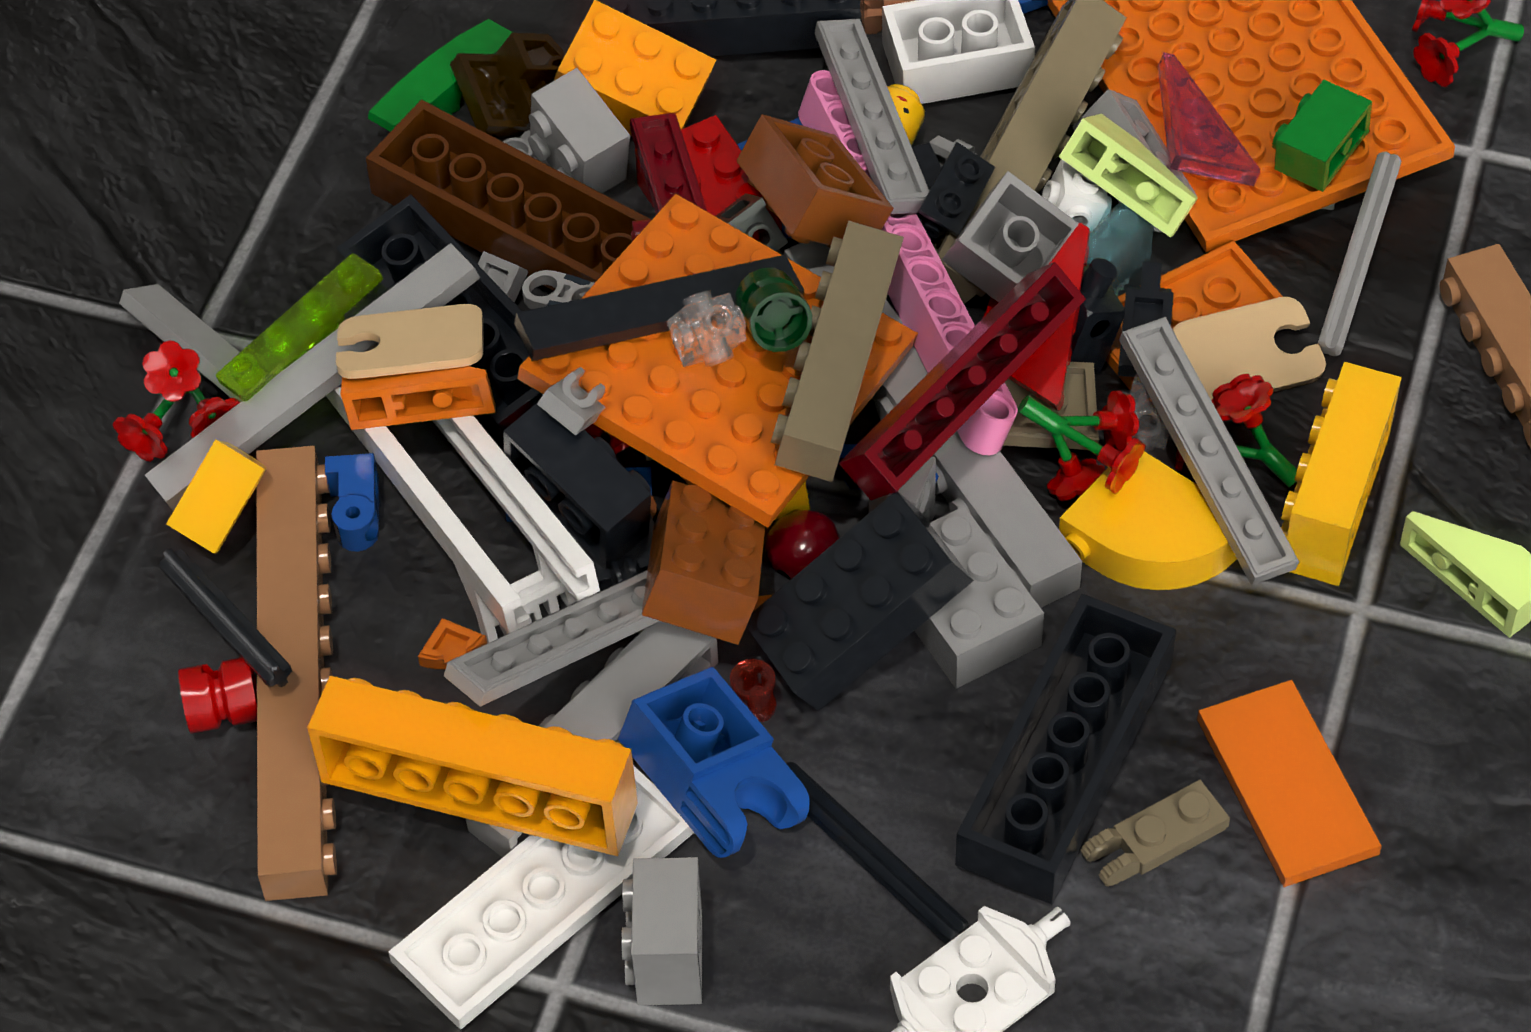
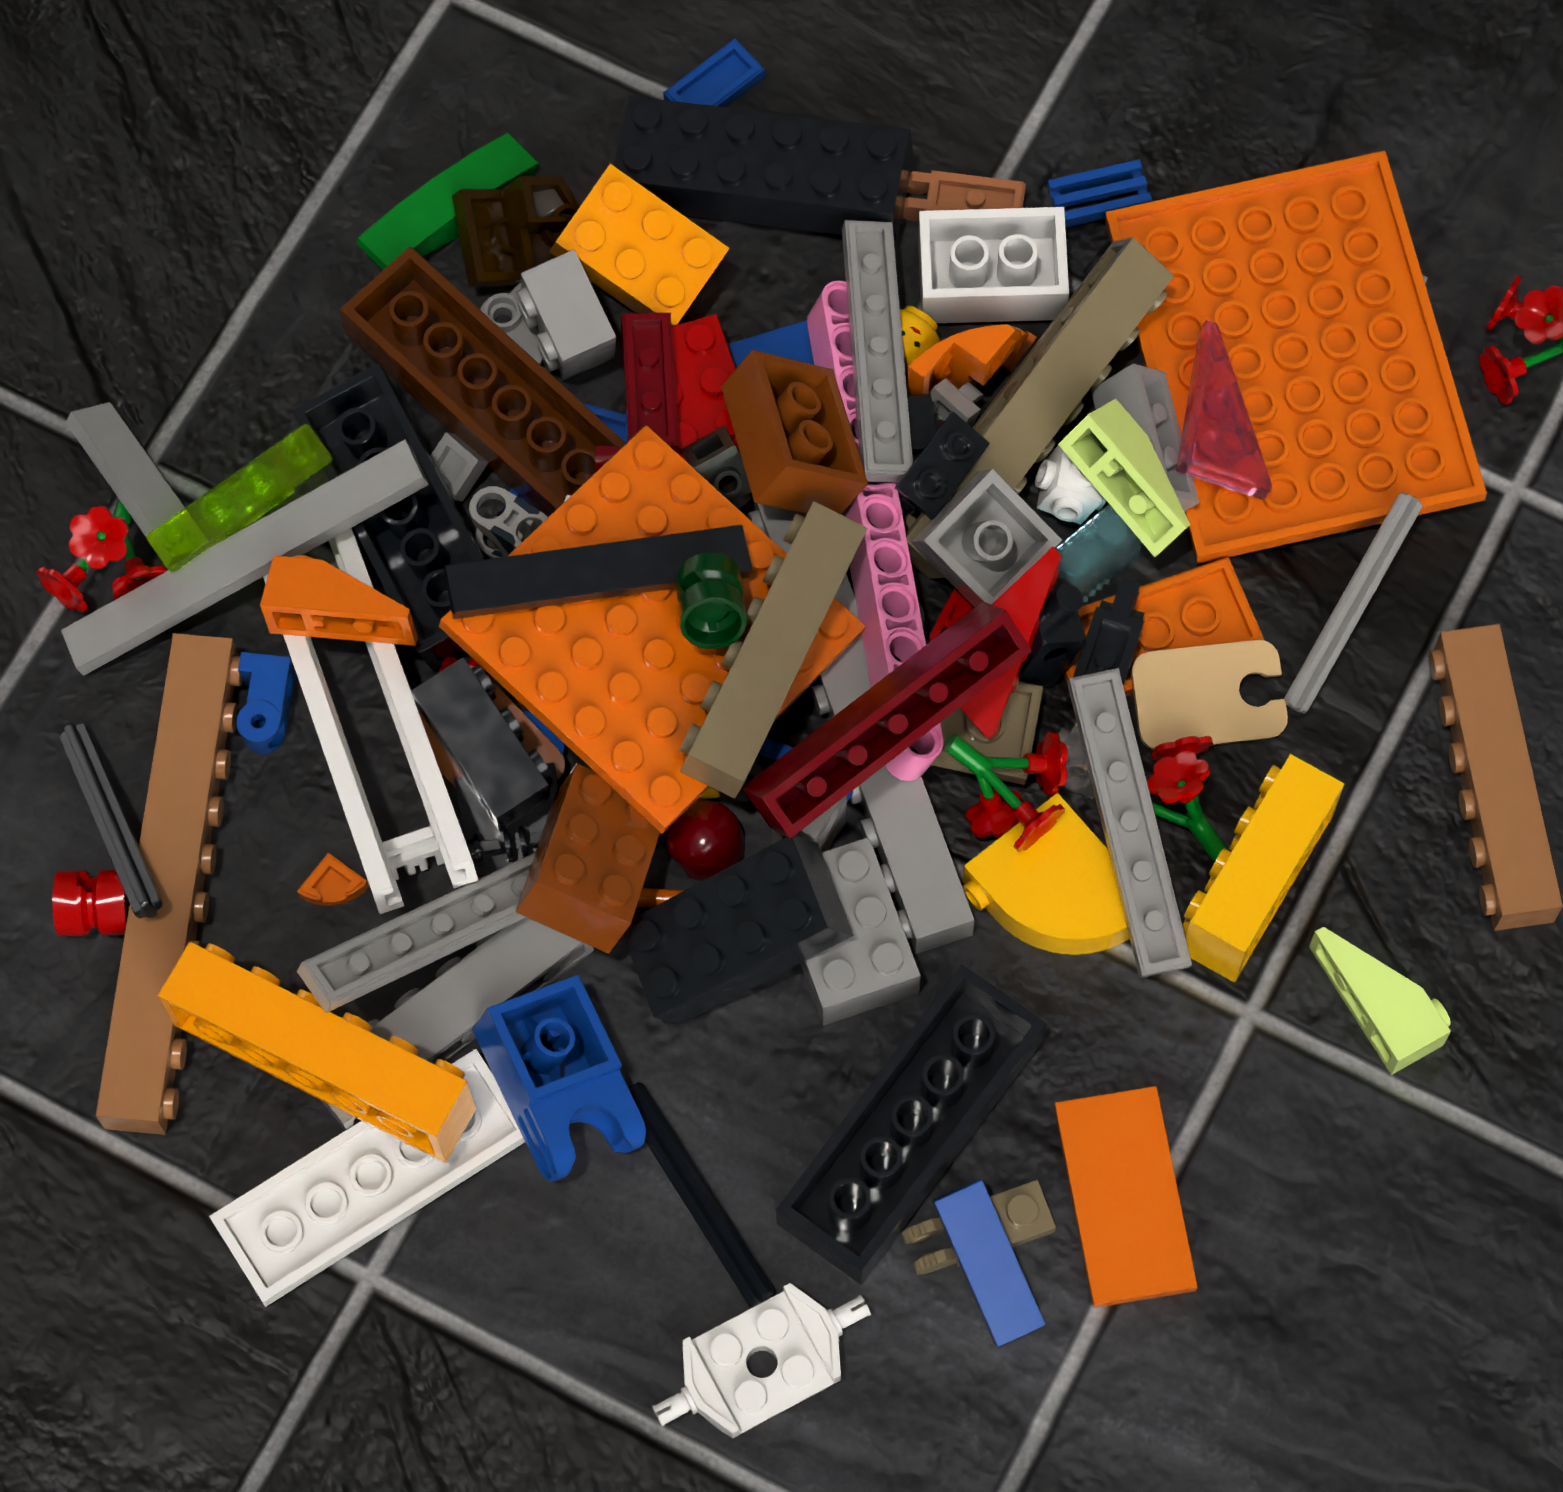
camera: 10 degrees right, 15 degrees up
yellow brick [166,439,267,554] -> none
tan piece [336,304,483,379] -> none
light grey tile [537,367,605,435] -> none
light grey brick [621,857,702,1005] -> none
clear brick [667,291,747,367] -> none
clear red bush [729,659,777,722] -> none
green brick [1272,79,1372,192] -> none
none -> orange slope [907,324,1039,396]
none -> tile [932,1179,1046,1347]

